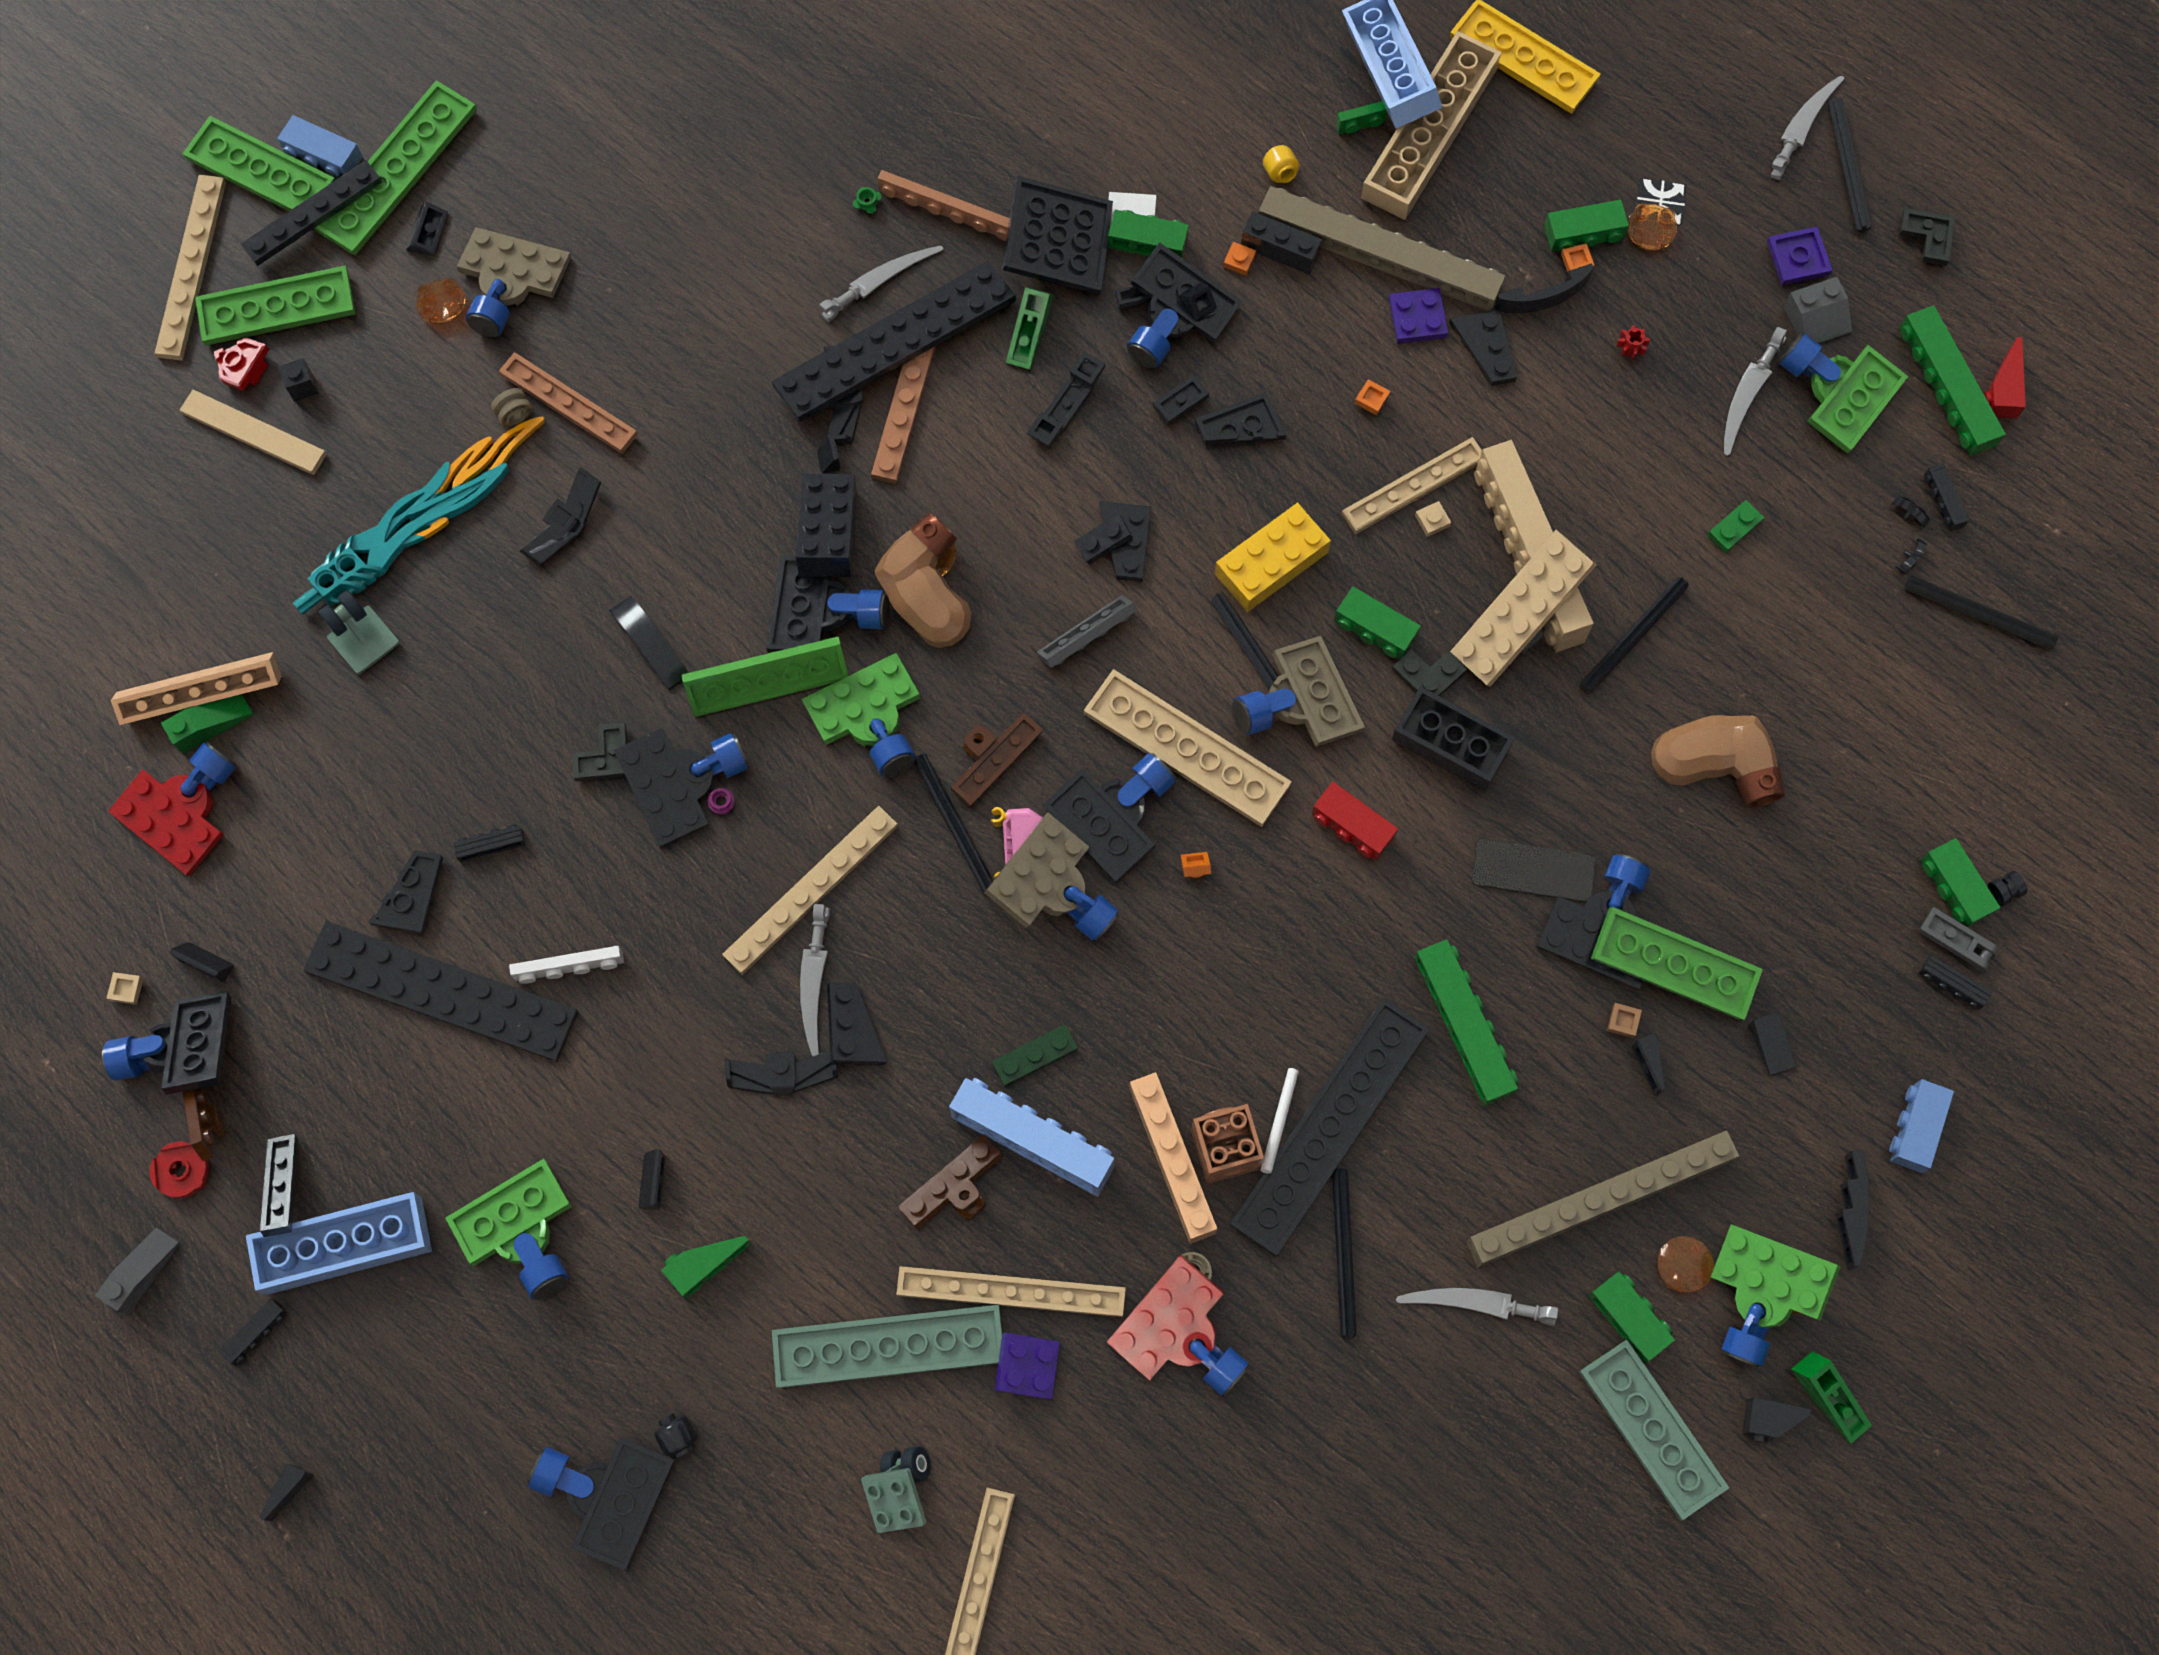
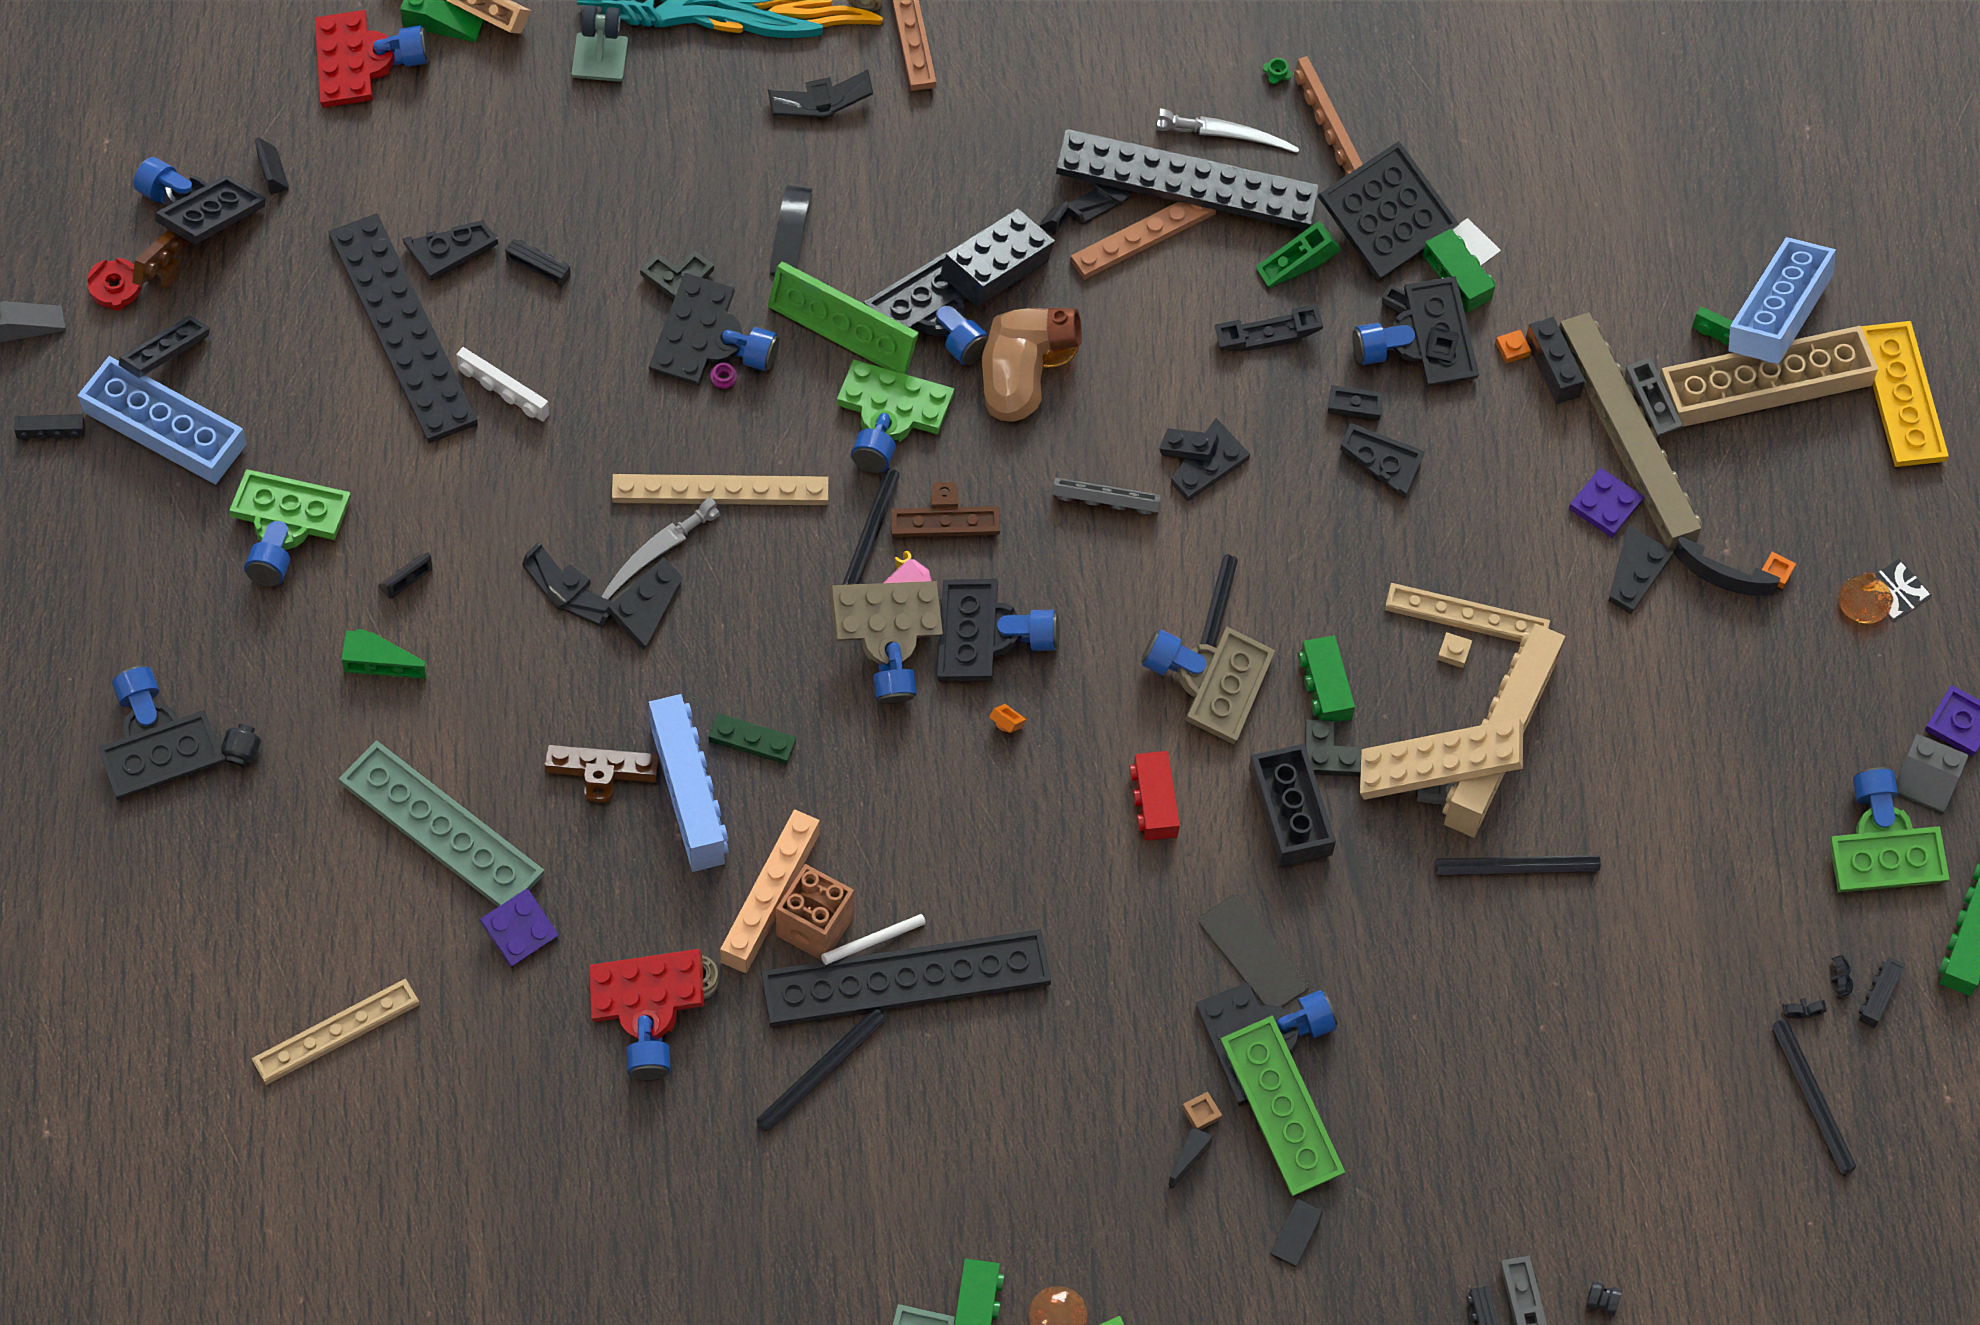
camera: 40 degrees right, 10 degrees down
tan plate [106,972,143,1005] -> none
sand green plate [861,1446,931,1533] -> none
tan plate [896,1266,1125,1317] -> none
tan plate [1084,669,1292,827] -> none
yellow brick [1215,502,1331,613] -> none
yellow head [1263,145,1300,183] -> none
orange plate [1355,379,1391,416] -> none
light grey sword [1396,1288,1558,1326] -> none
green brick [1414,939,1519,1107] -> none
dark tan brick [1466,1130,1739,1268] -> none
green brick [1544,200,1629,252] -> none
red gear [1616,325,1650,360] -> none
medium nougat piece [1651,715,1785,808] -> none
green plate [1707,500,1765,553] -> none
light grey sword [1724,327,1787,456] -> none
green brick [1921,838,2000,927] -> none
none -> dark grey slope [1625,357,1683,436]

